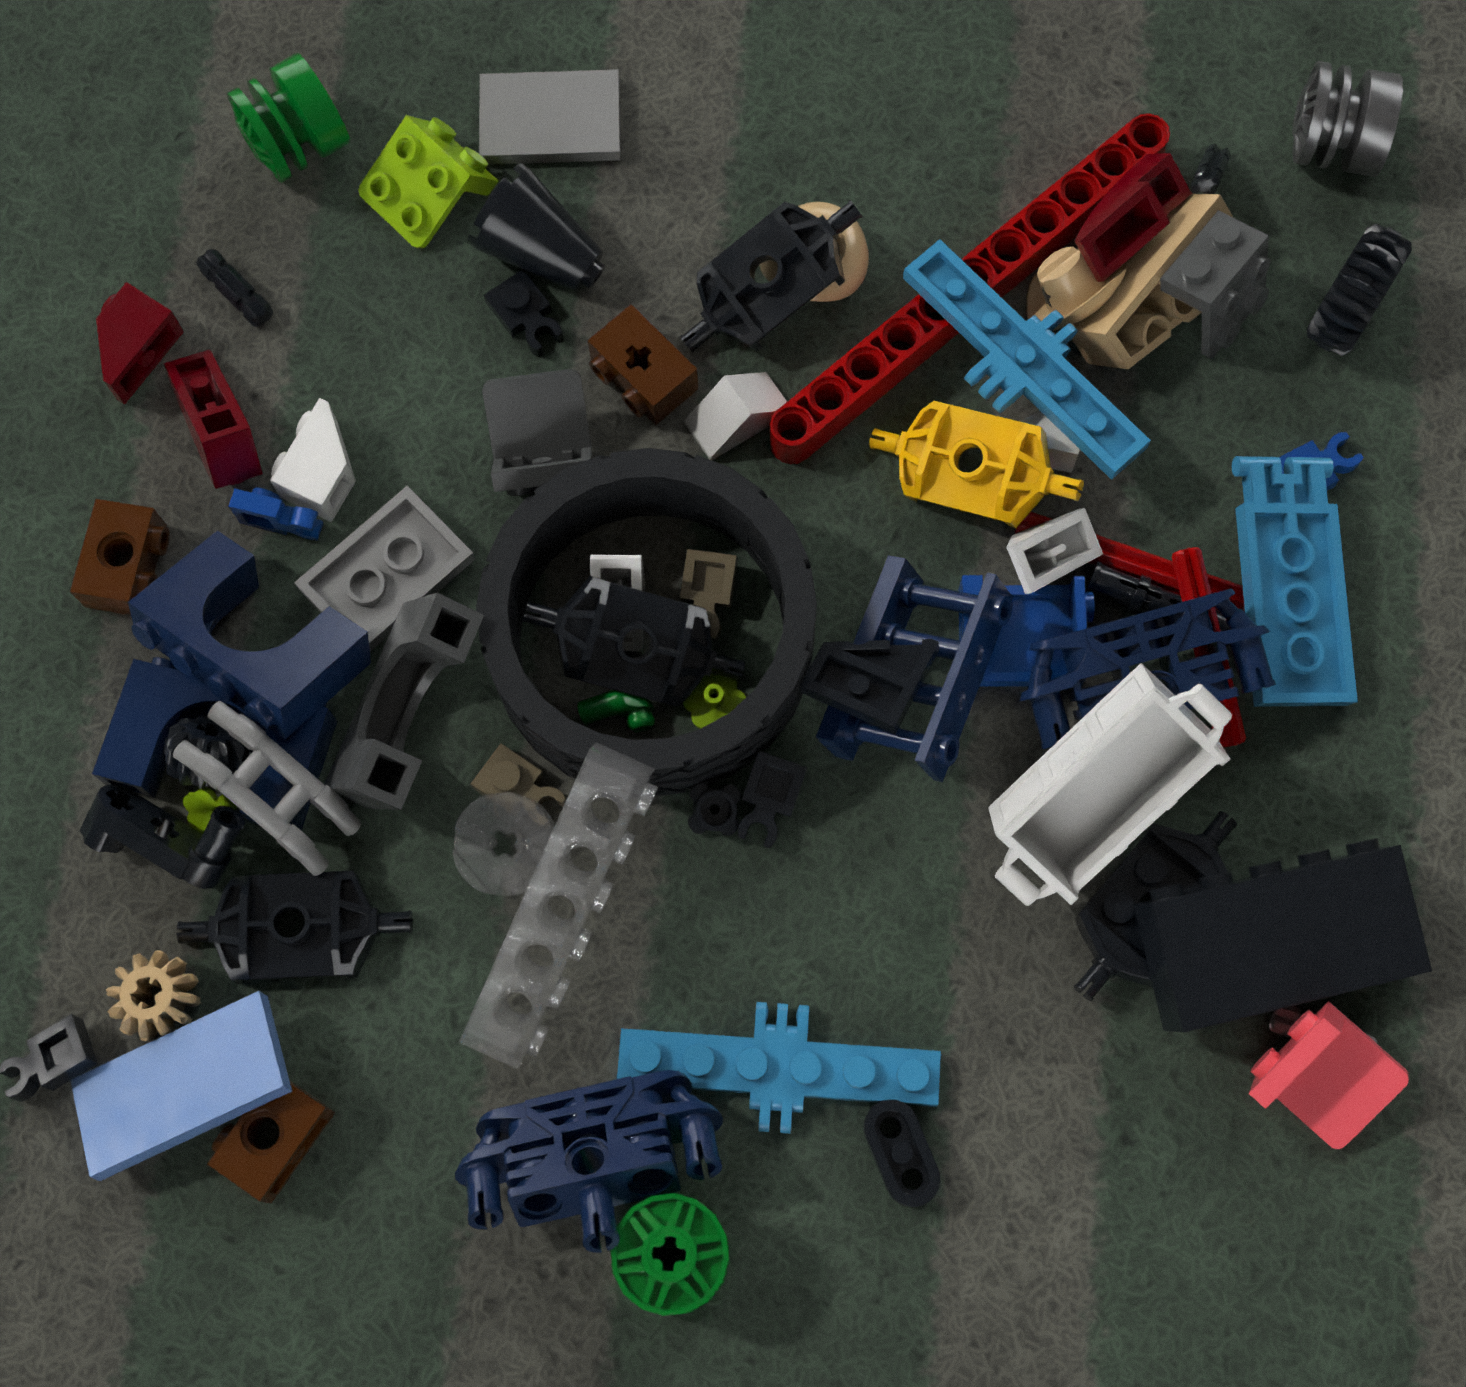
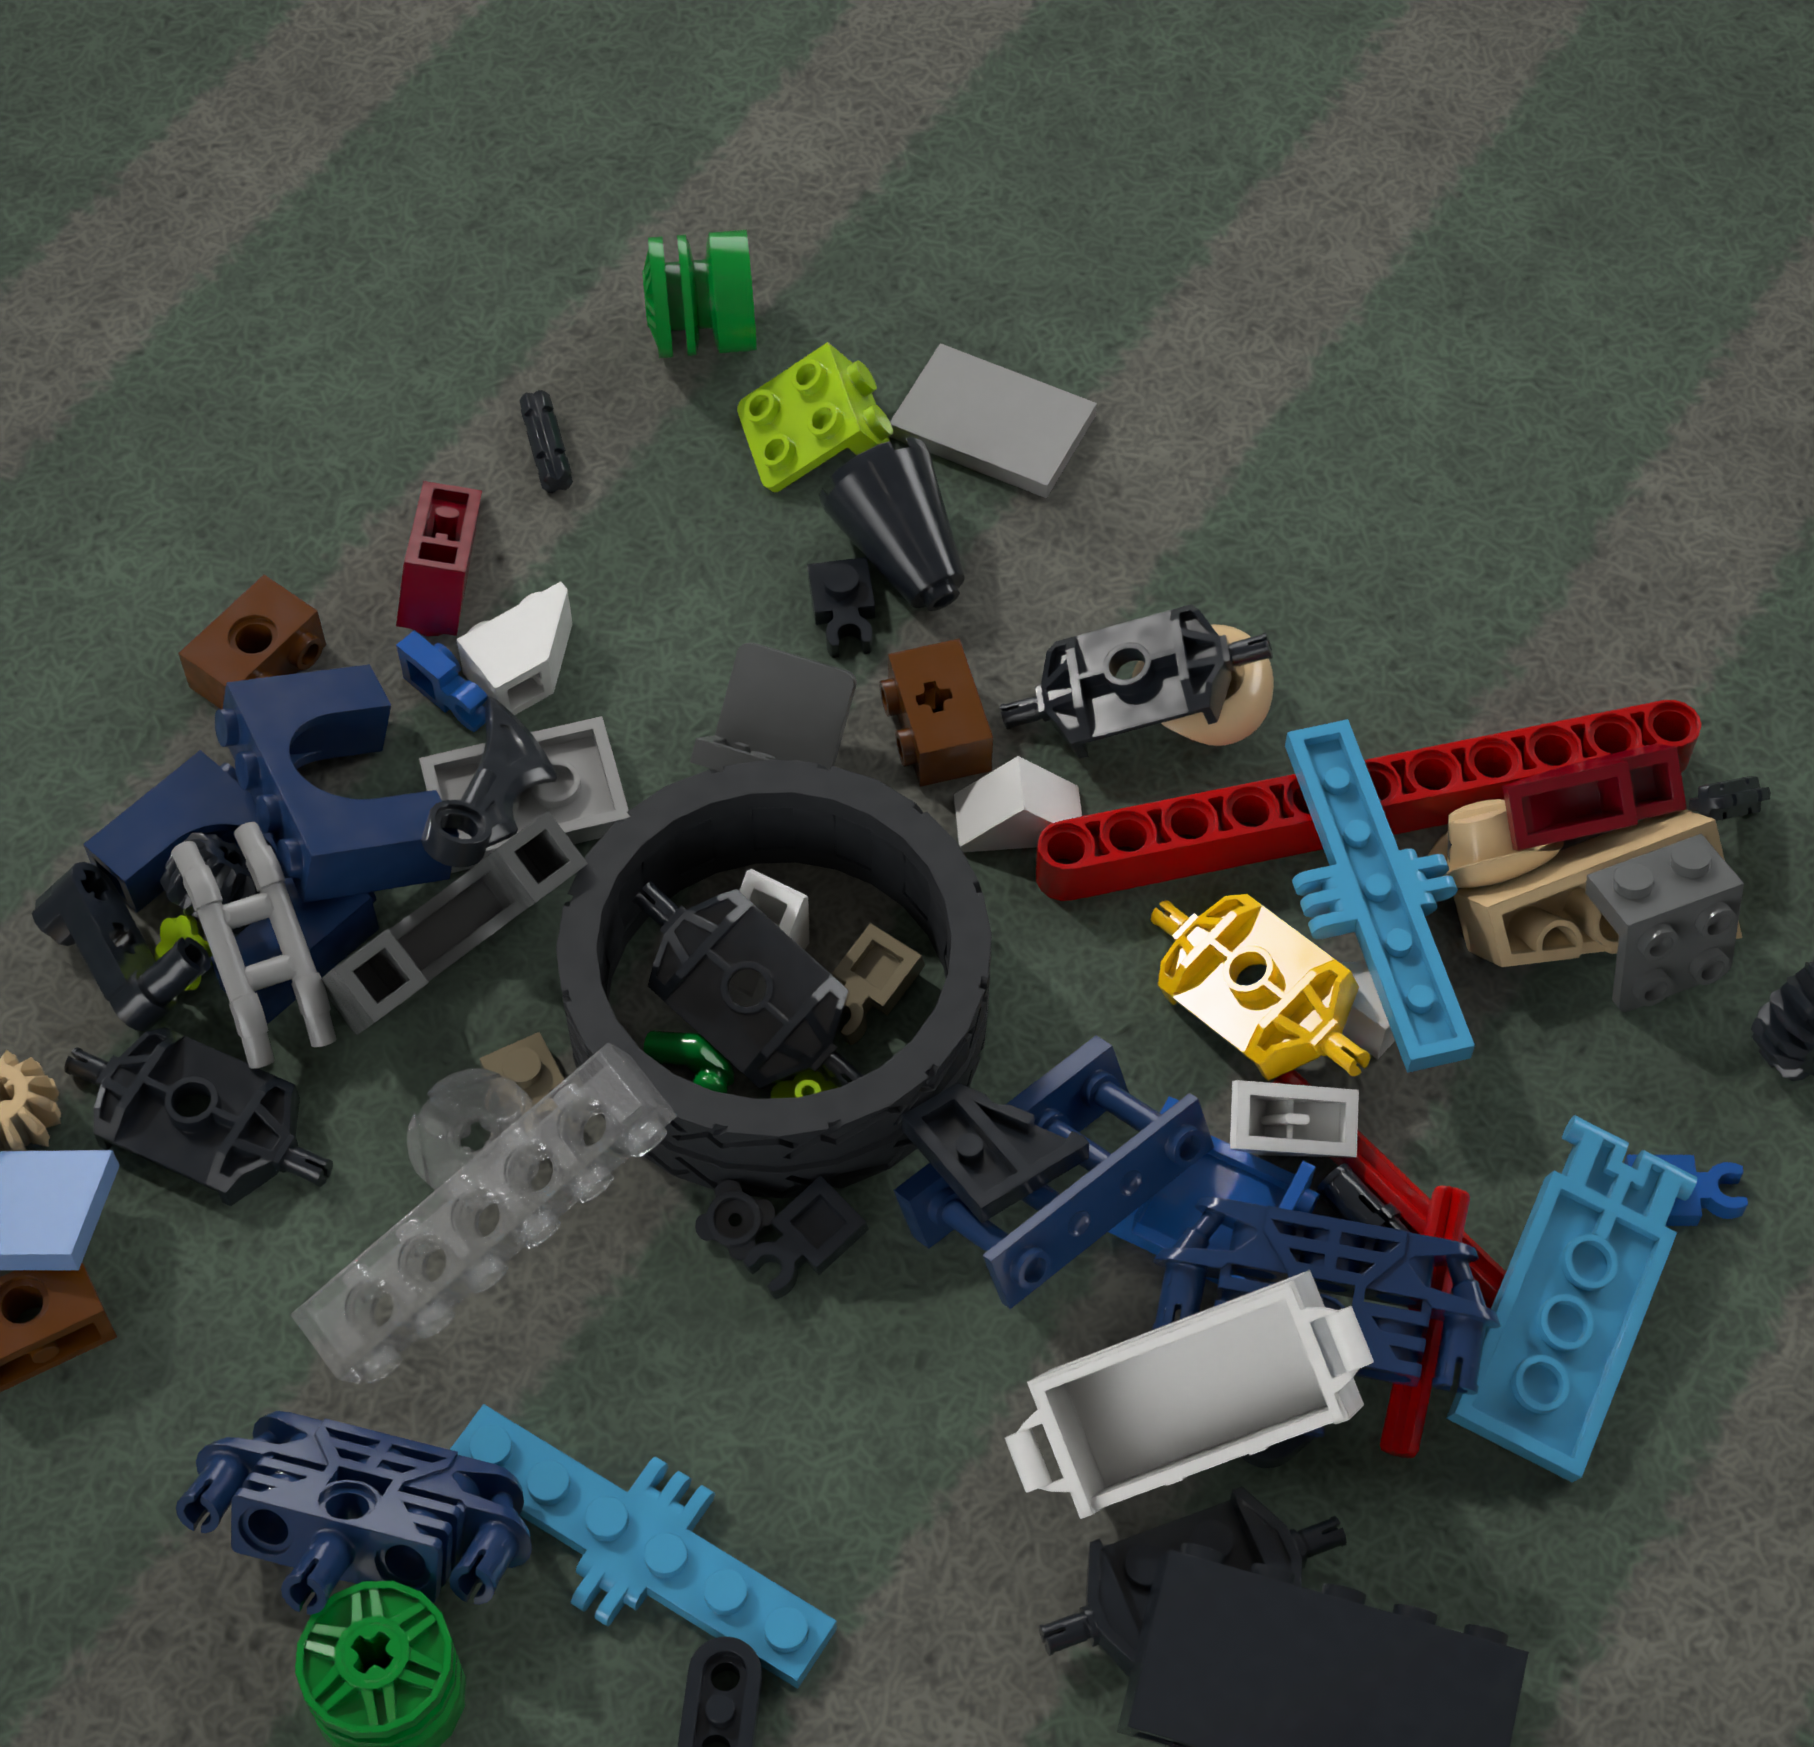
camera: 25 degrees right, 15 degrees down
dark red slope [96,282,184,405] -> none
none -> black piece [421,696,557,867]

